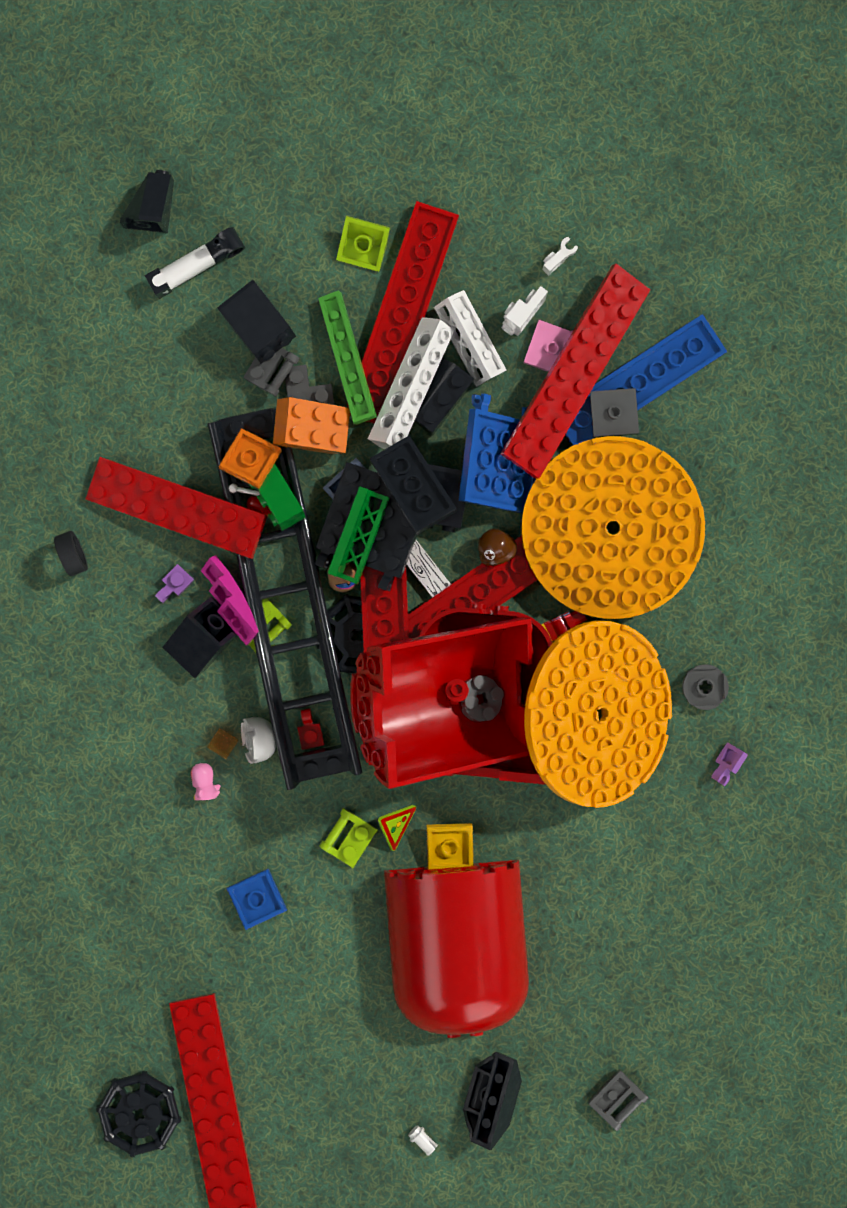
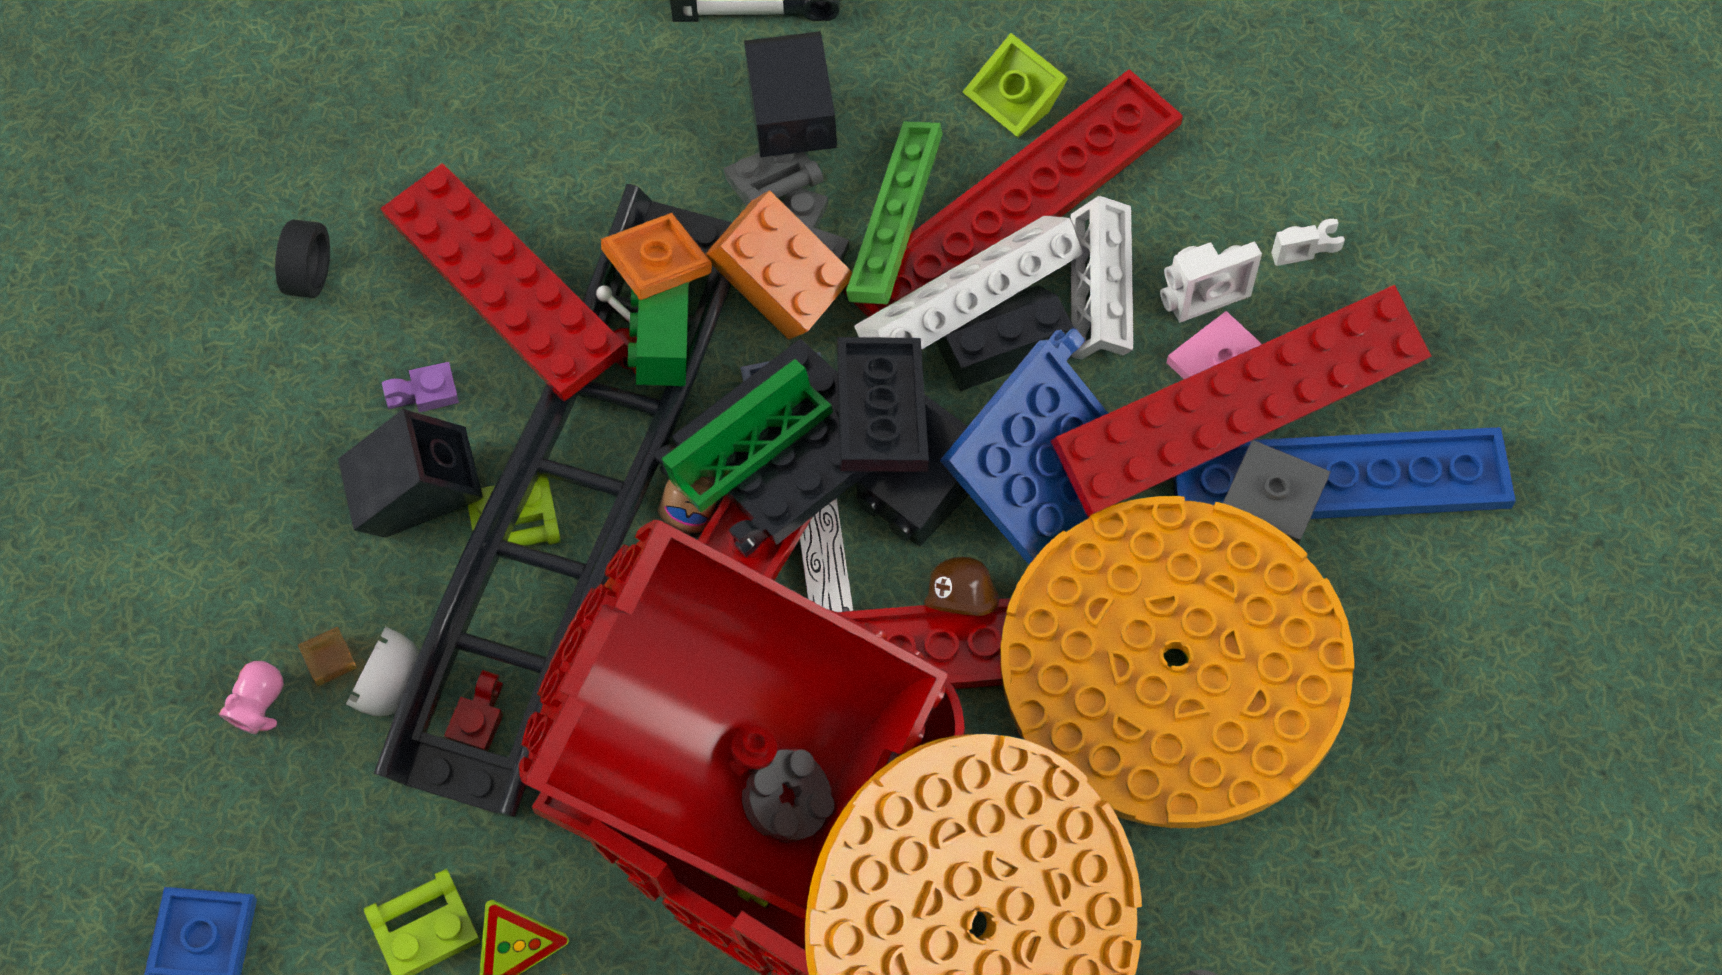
camera: 25 degrees right, 25 degrees down
dark pink slope [201,555,259,645] -> none

